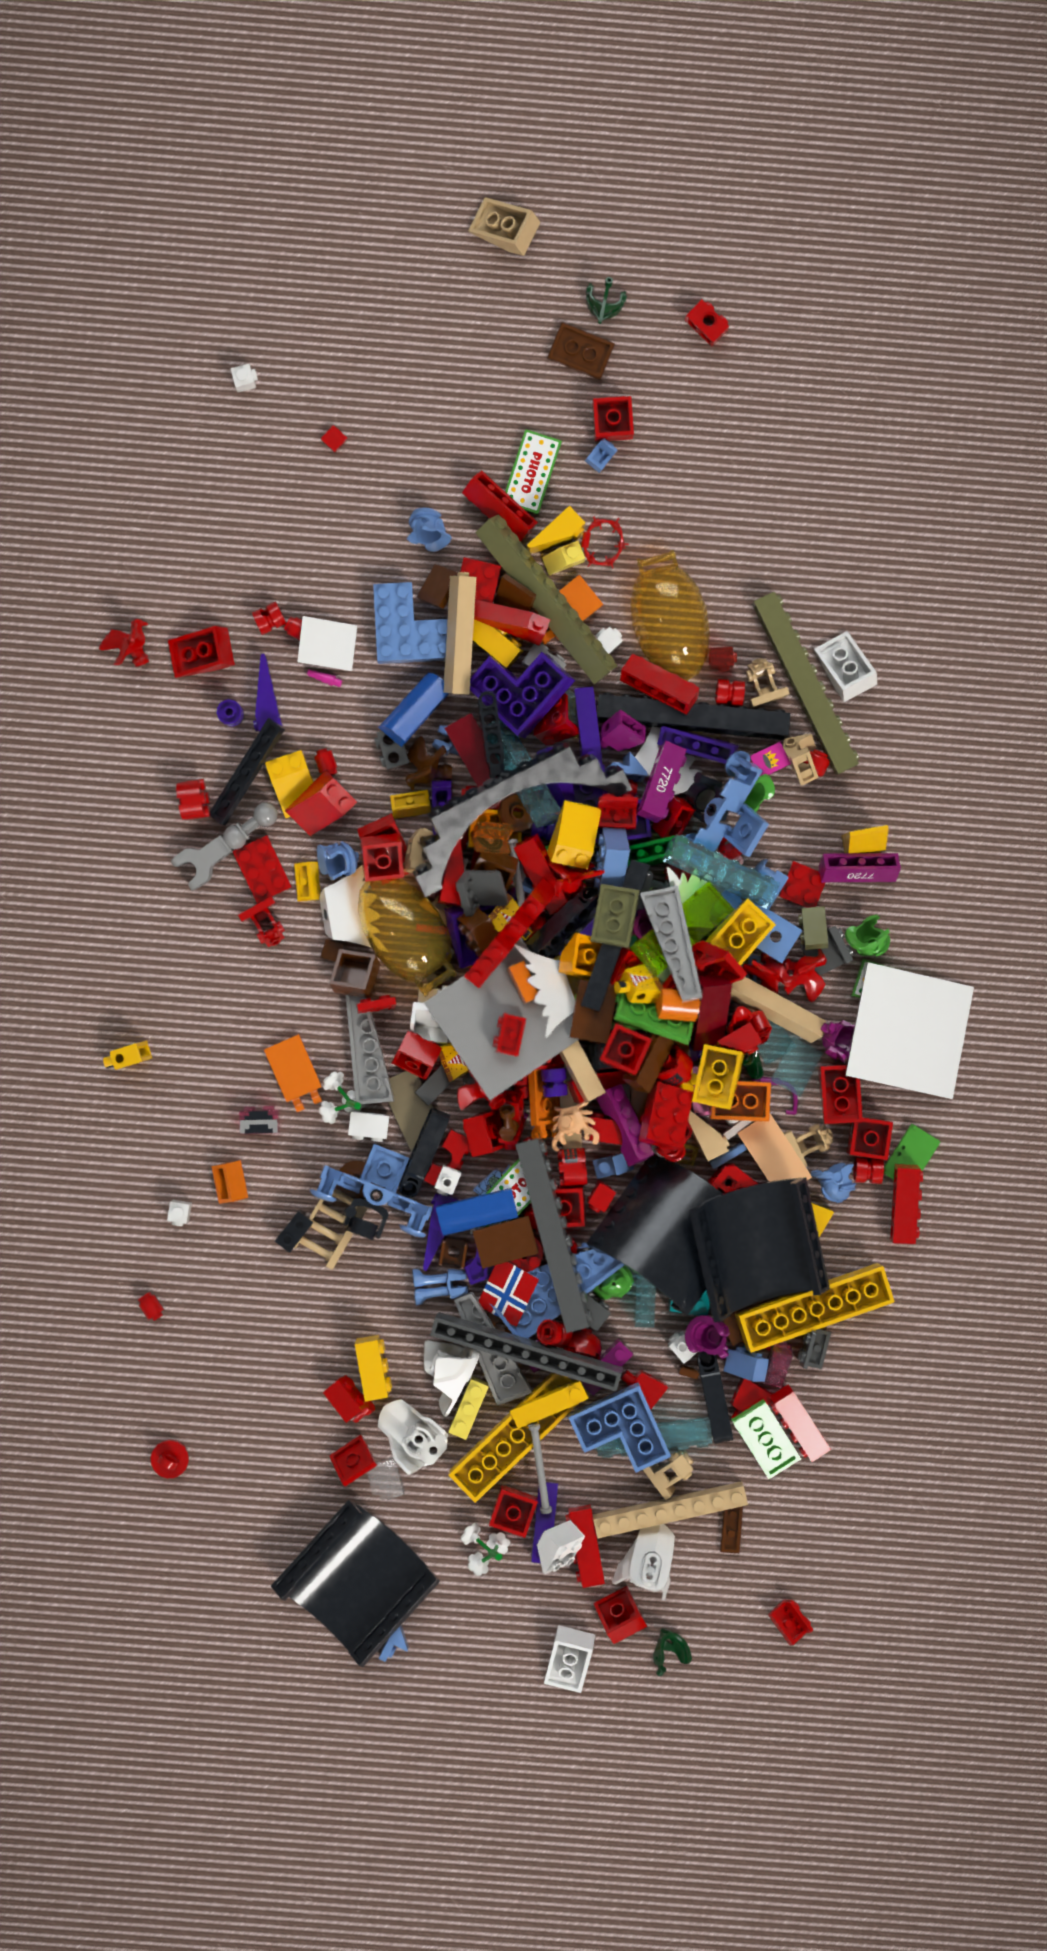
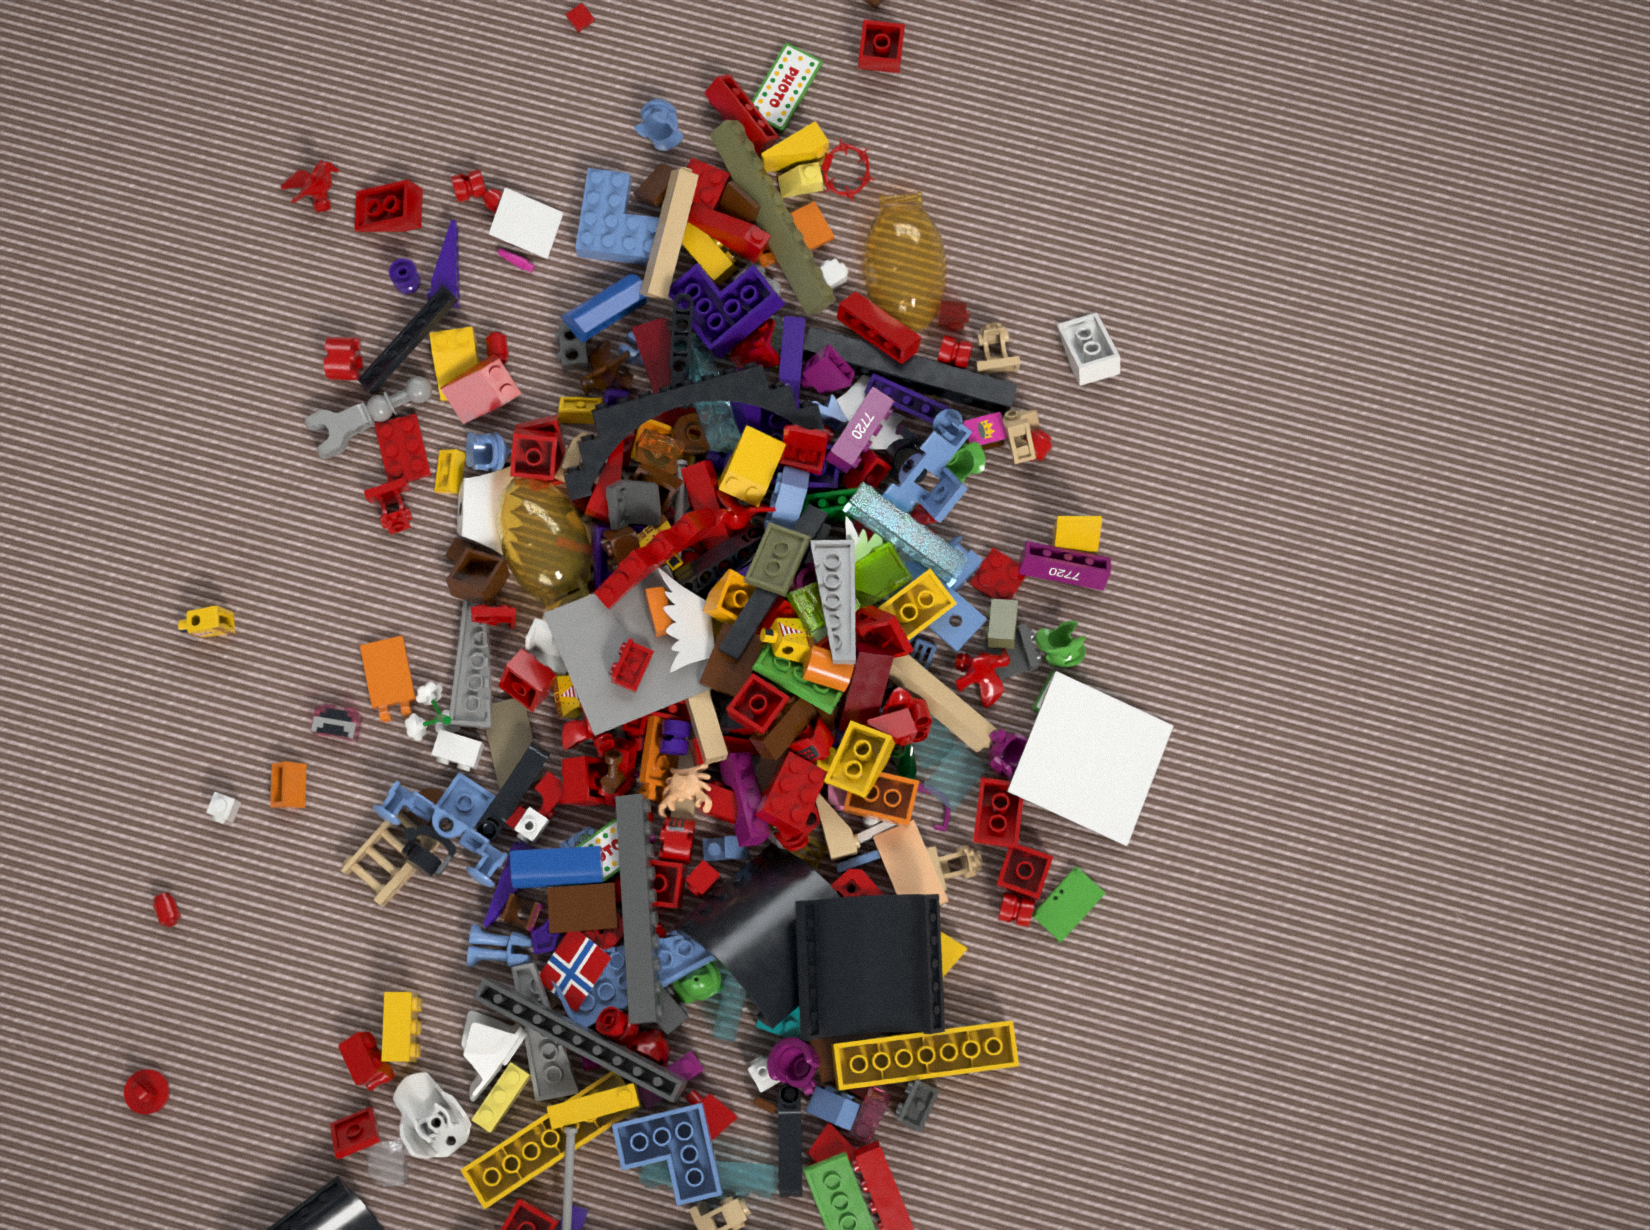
camera: 10 degrees right, 10 degrees down
black bracket [275,1209,313,1252] -> none
dark grey tile [414,1065,452,1106] -> none
medium blue bracket [585,438,618,473] -> none
red animal [743,952,799,994] -> none
olive brick [752,591,860,775] -> none
medium blue helmet [811,1163,856,1203] -> none
red brick [890,1164,923,1244] -> none

